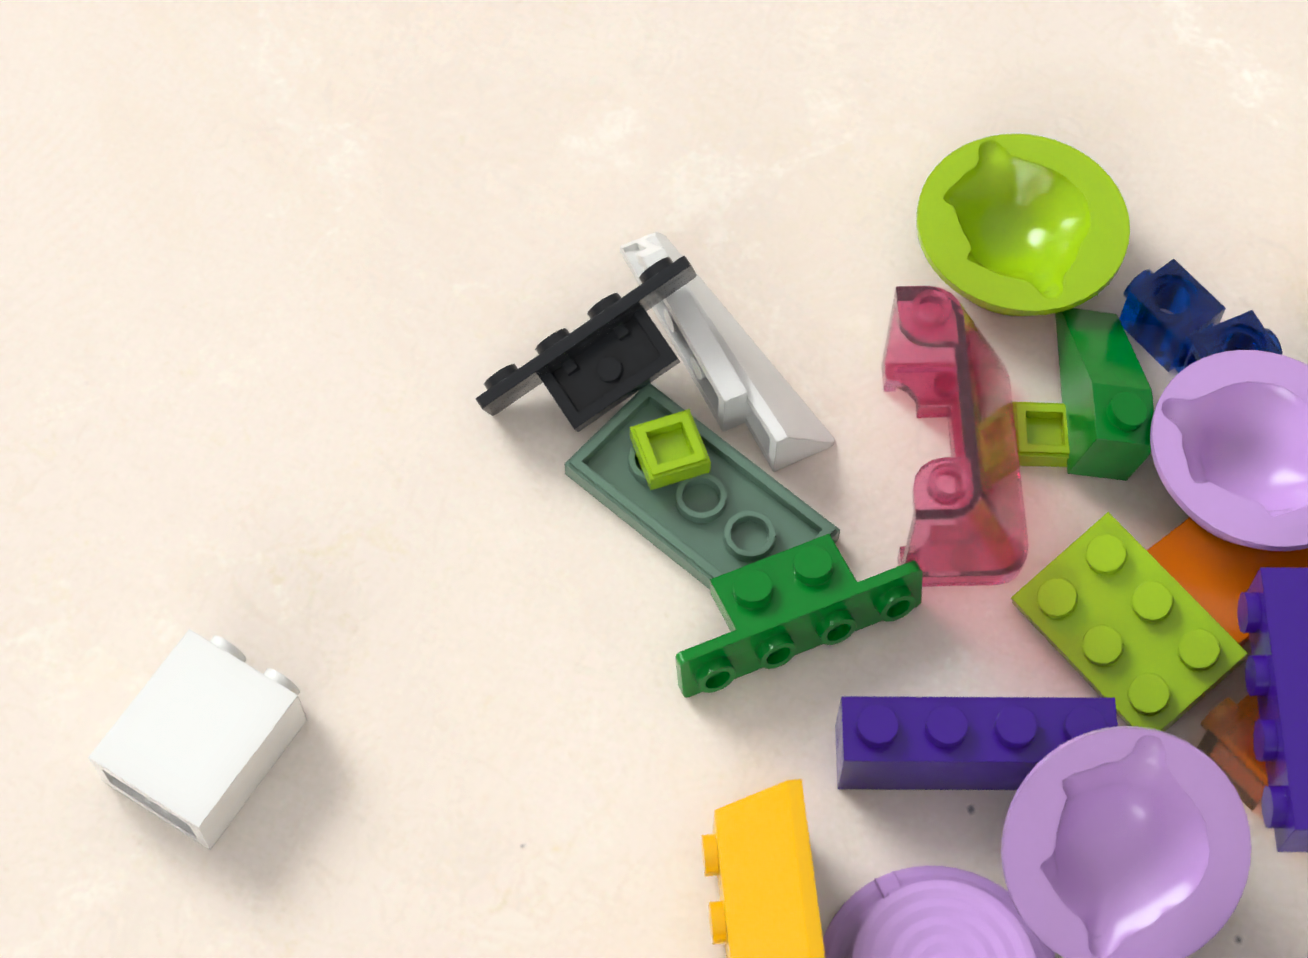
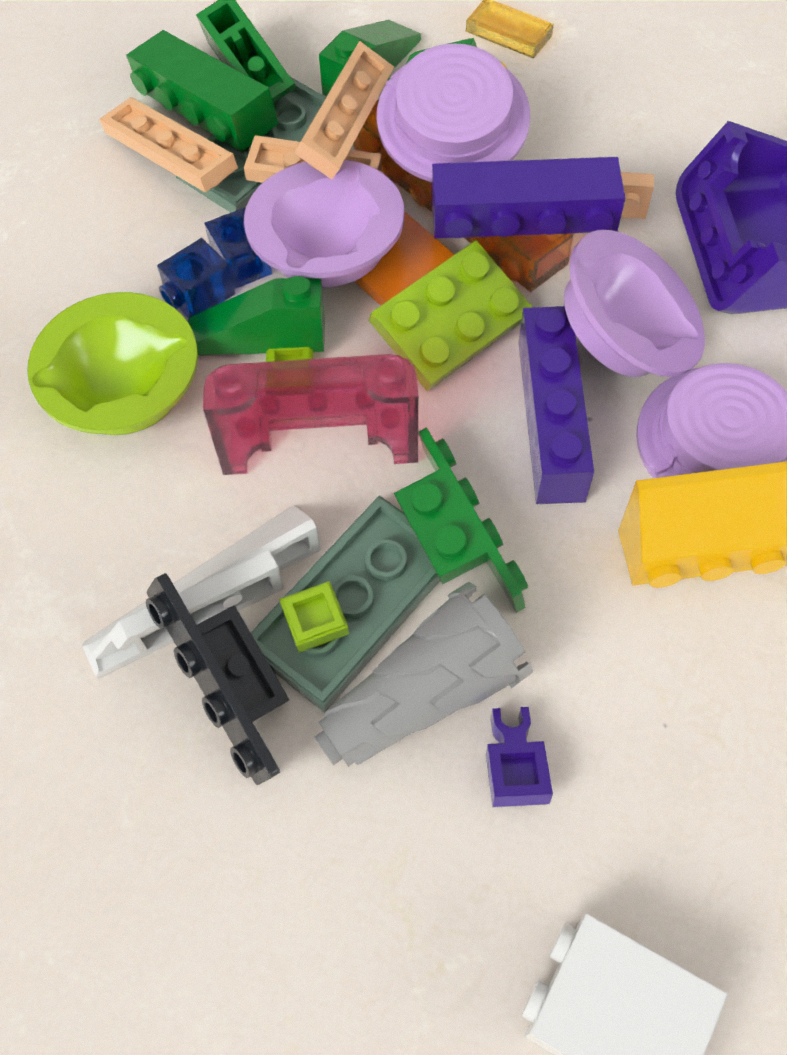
camera: 90 degrees left, 0 degrees up
none -> light grey cone [315,582,533,767]
none -> dark purple plate [486,707,553,807]

